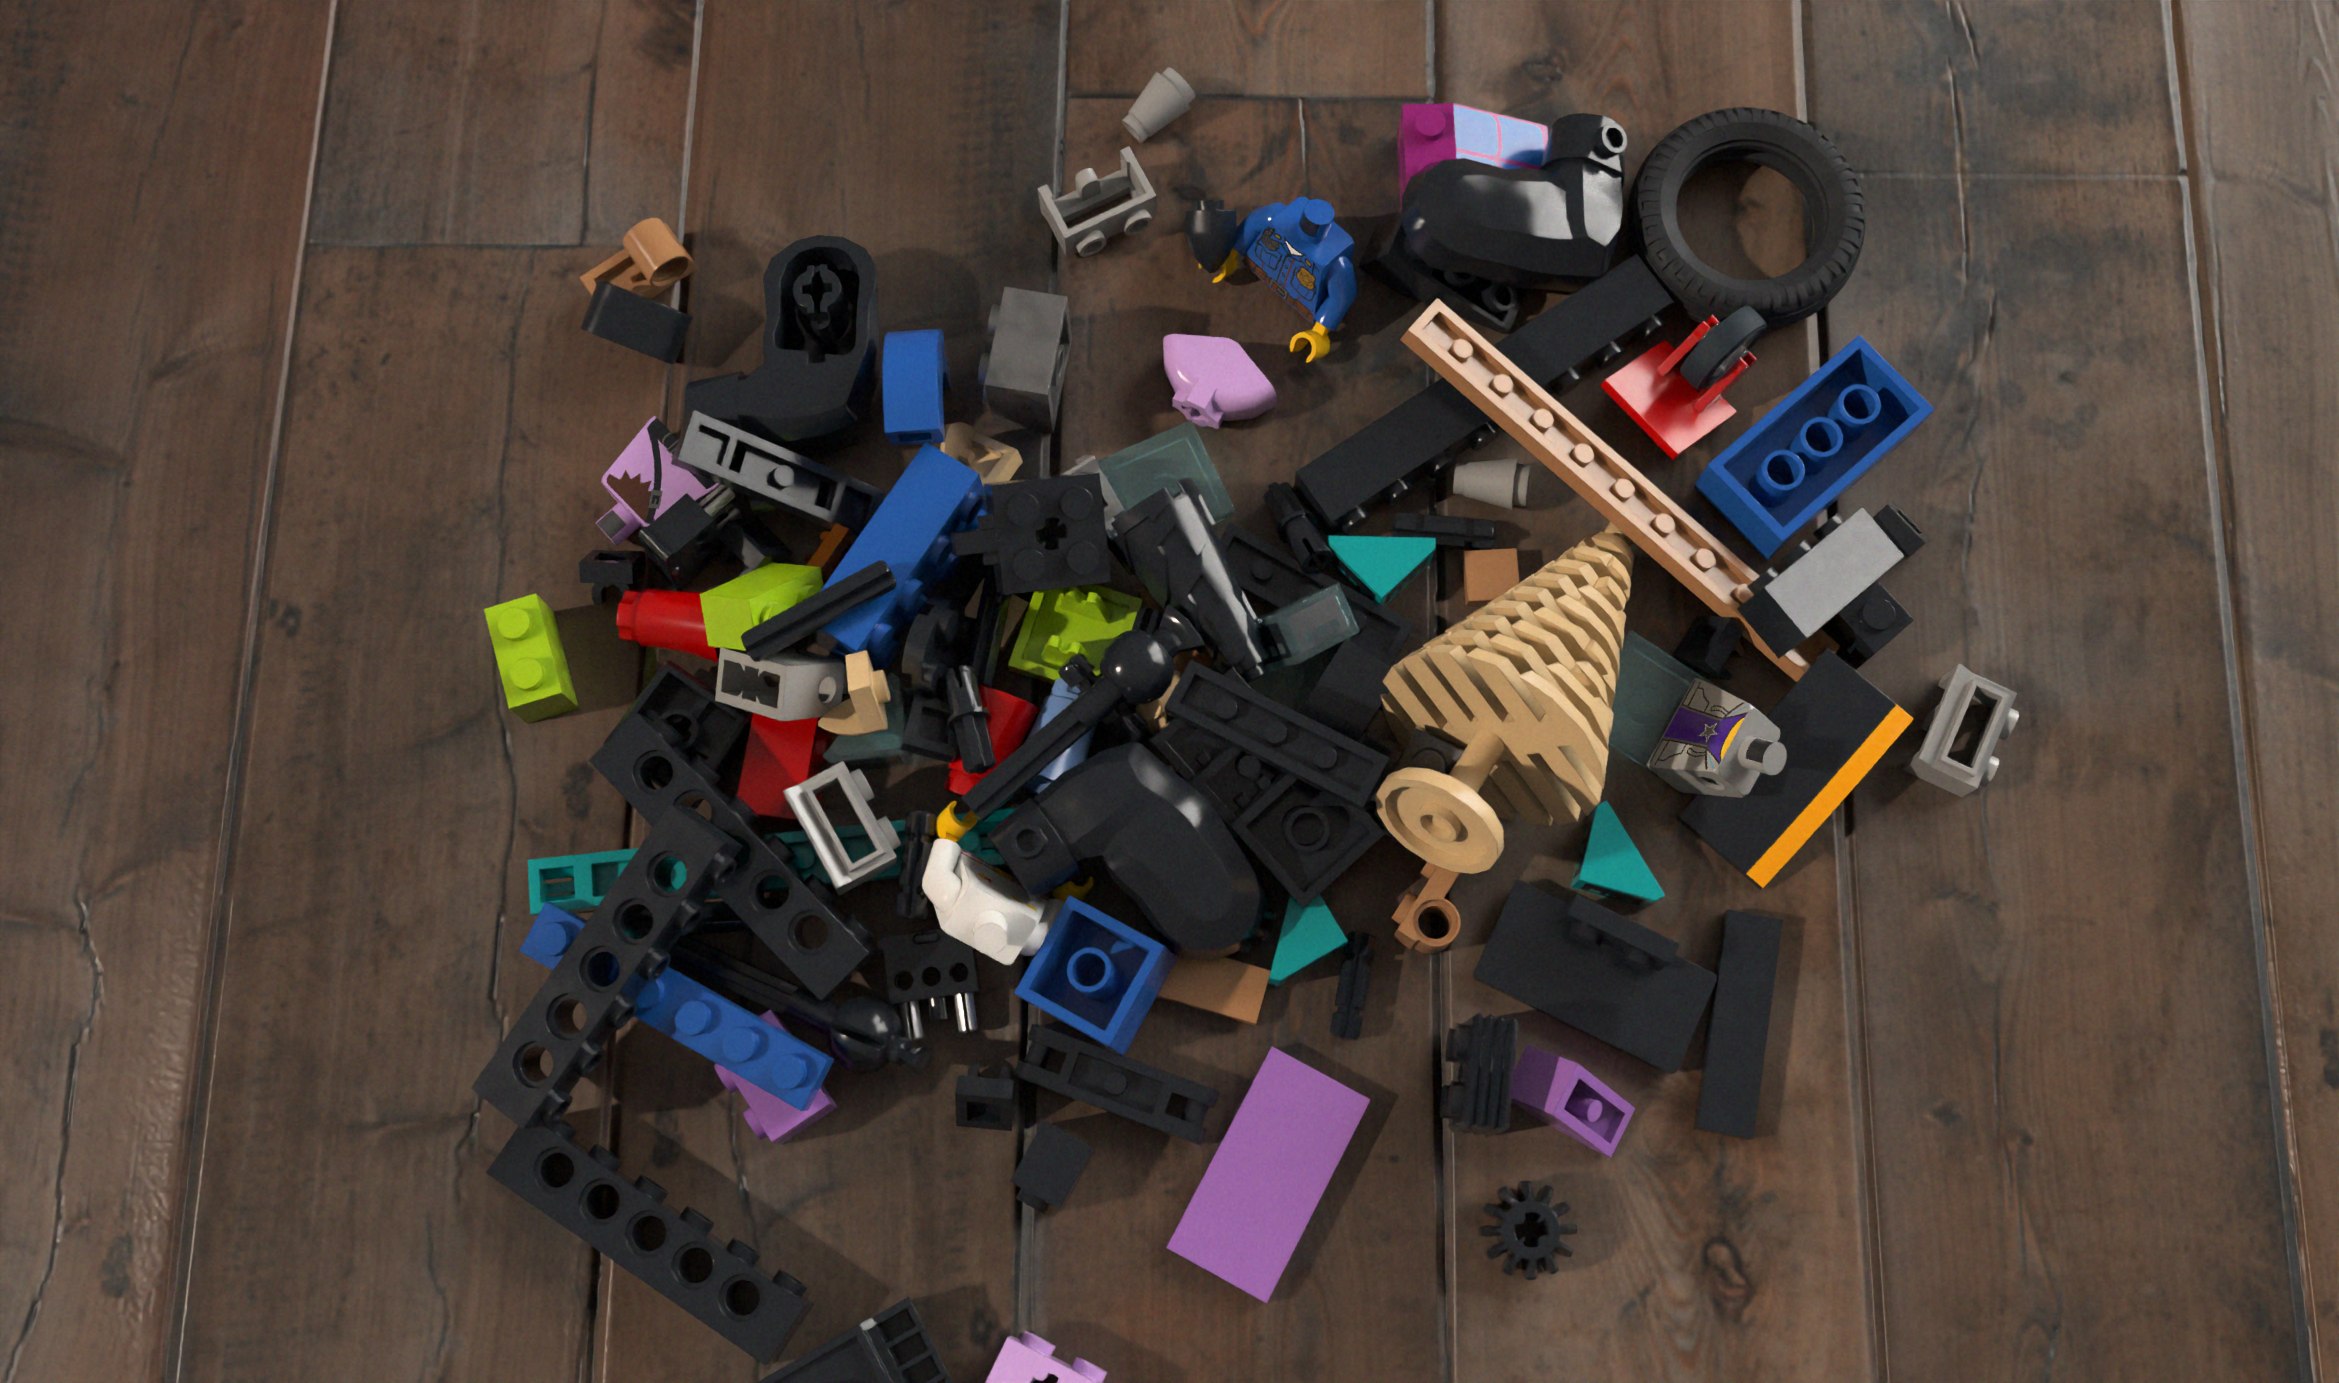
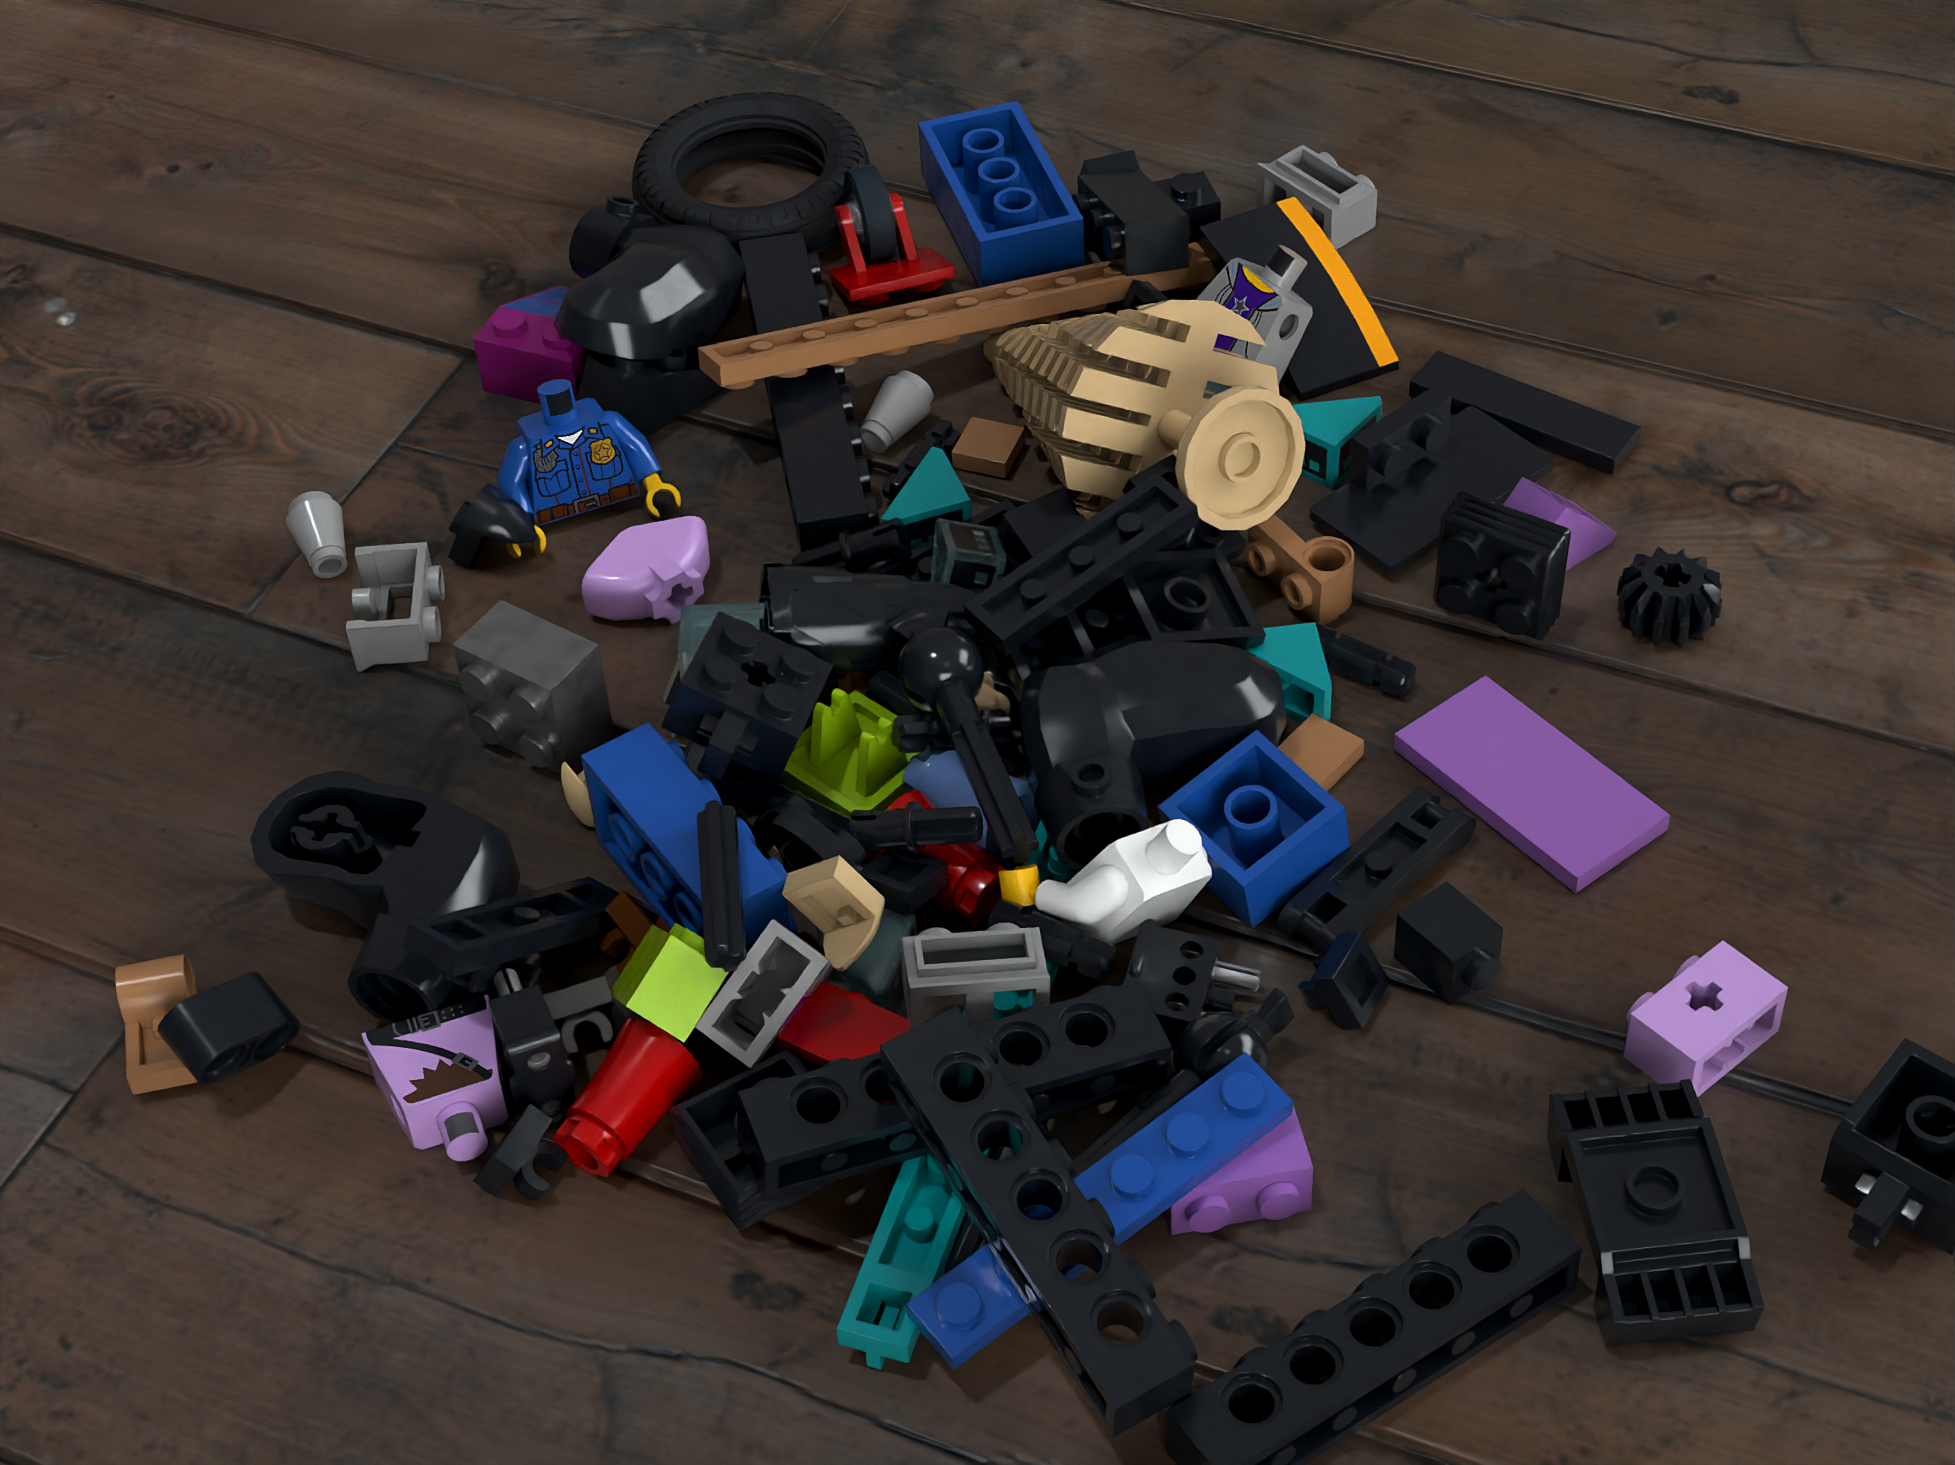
camera: 65 degrees left, 30 degrees down
lime brick [484,593,579,724] -> none
blue arch [883,329,951,446] -> none

